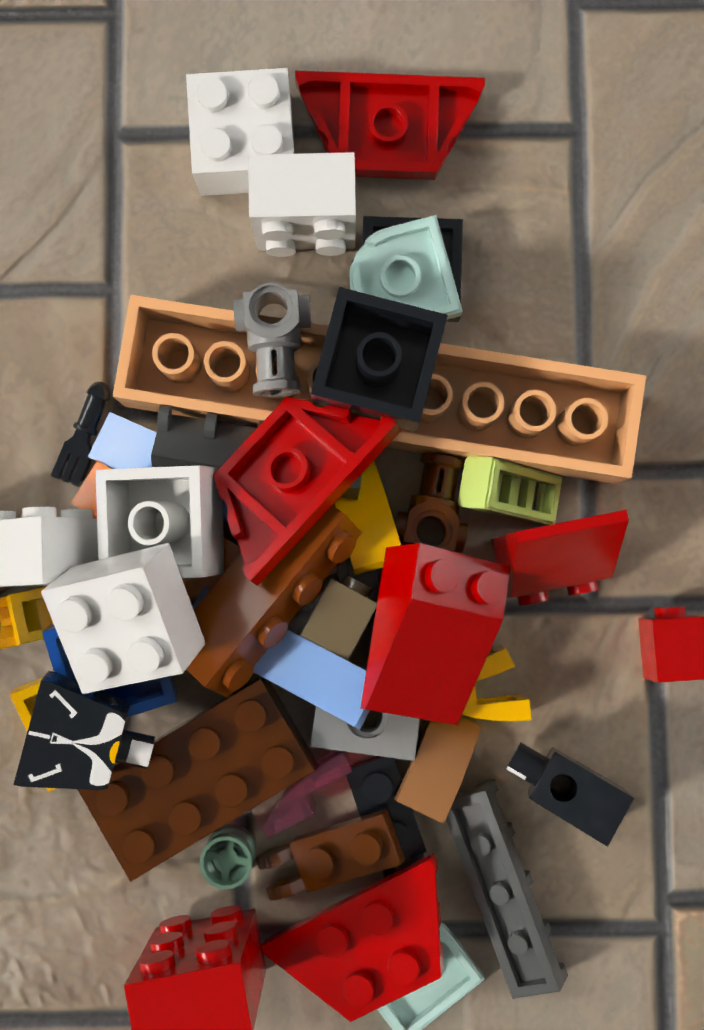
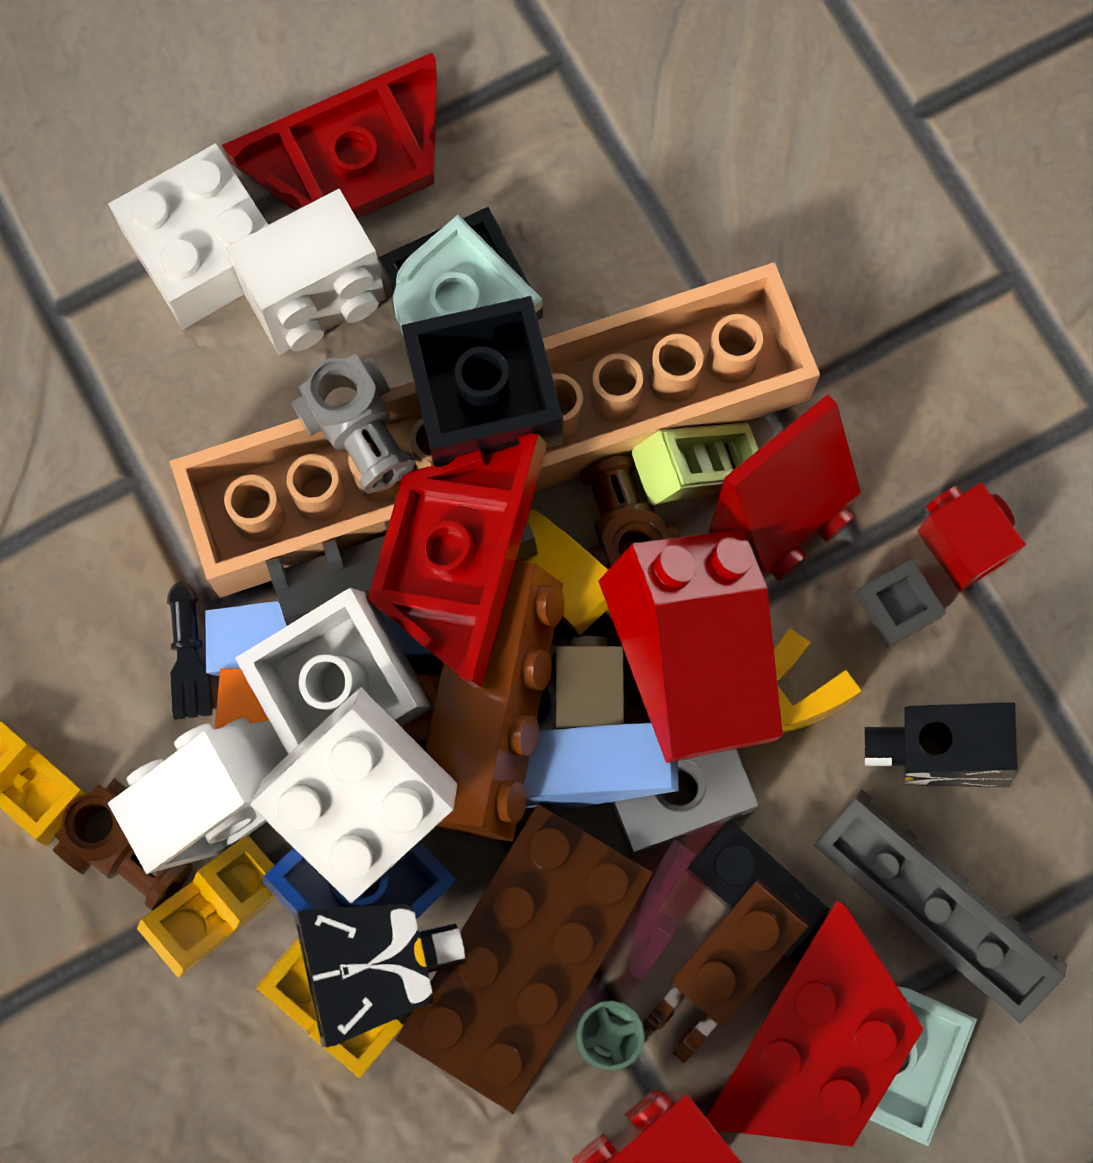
camera: 25 degrees left, 10 degrees down
medium nougat slope [395,717,482,824] -> none
none -> dark grey plate [854,558,946,648]

